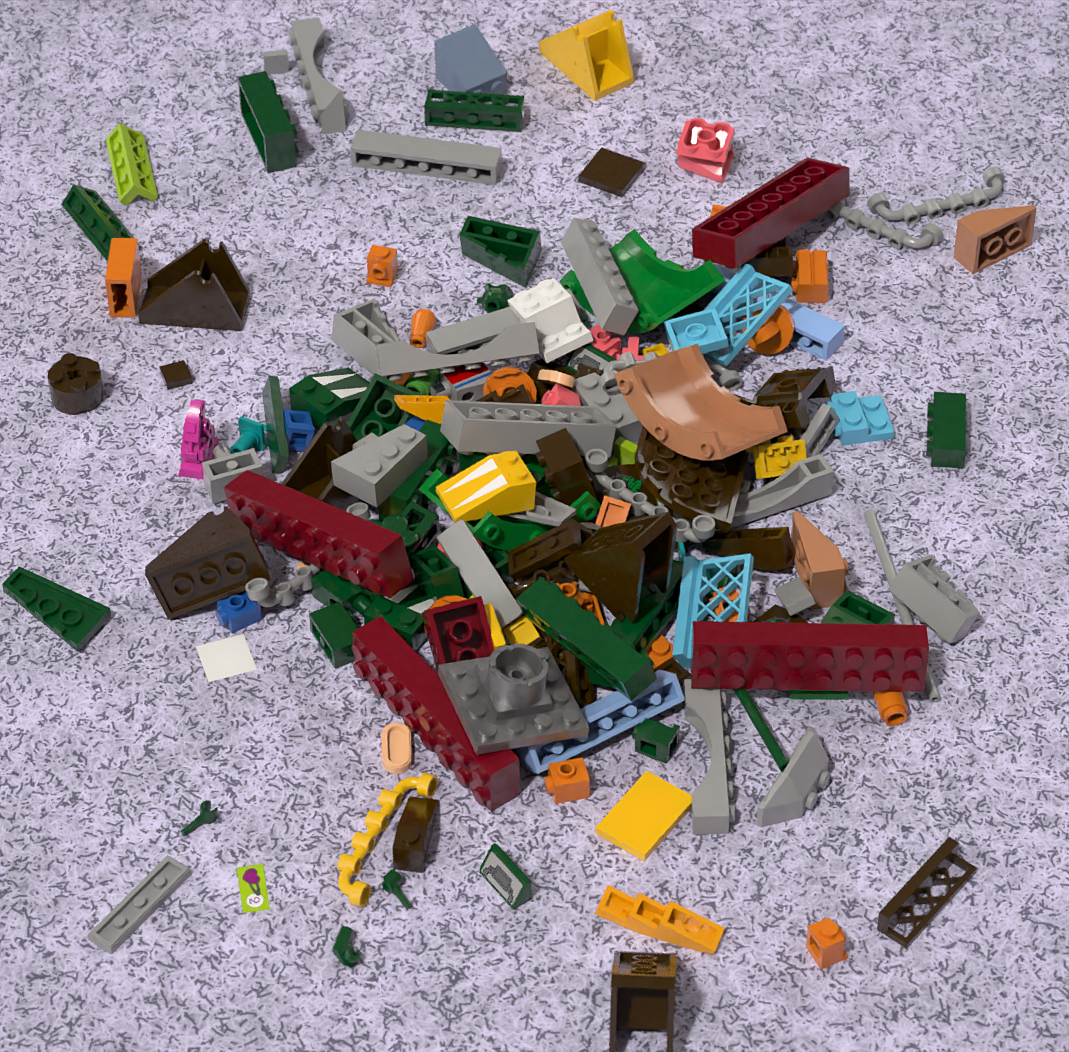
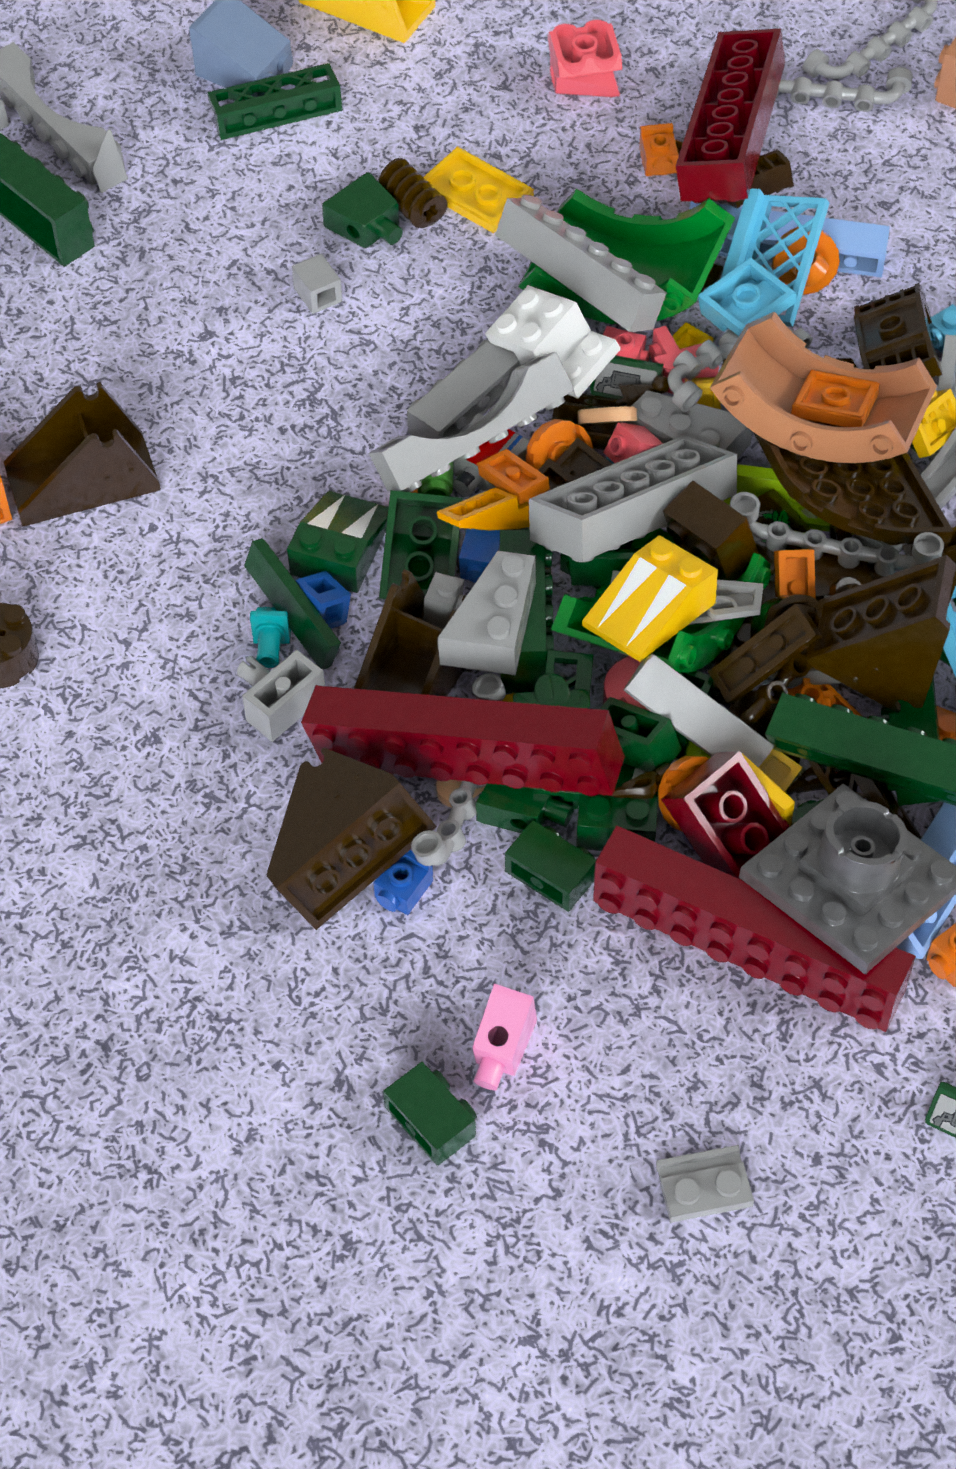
camera: 25 degrees left, 10 degrees up
dark green wing [2,566,111,652] -> none
light grey tile [88,855,191,955] -> none
dark brown tile [159,360,193,390] -> none
dark pink piece [178,399,219,480] -> none
dark green hand [181,800,218,836] -> none
white sticker [196,634,257,682] -> none
lime sticker [237,864,270,913] -> none
light grey wedge [331,298,400,378] -> none
dark green arm [332,926,361,967] -> none
yellow bar [337,773,438,908] -> none
light grey brick [350,129,502,185] -> none
orange brick [366,245,398,287] -> none
light nougat tile [382,723,412,774] -> none
dark green hand [382,869,413,910] -> none
dark brown slope [392,796,439,873] -> none
orange cone [410,309,437,348] -> none
dark green wedge [459,216,542,288] -> none
dark green rock [477,283,513,314] -> none
dark brown tile [578,147,645,198] -> none
orange brick [791,250,828,303] -> none
none -> light grey brick [292,254,342,314]
none -> dark green torso [322,172,403,248]
none -> dark brown piece [378,158,448,228]
none -> dark green brick [383,1061,477,1166]
none -> yellow tile [424,146,534,233]
none -> bright pink torso [473,984,537,1090]
none -> orange plate [477,449,550,505]
none -> dark brown hand [612,763,671,799]
none -> light grey plate [656,1145,754,1223]
none -> orange tile [791,370,880,428]

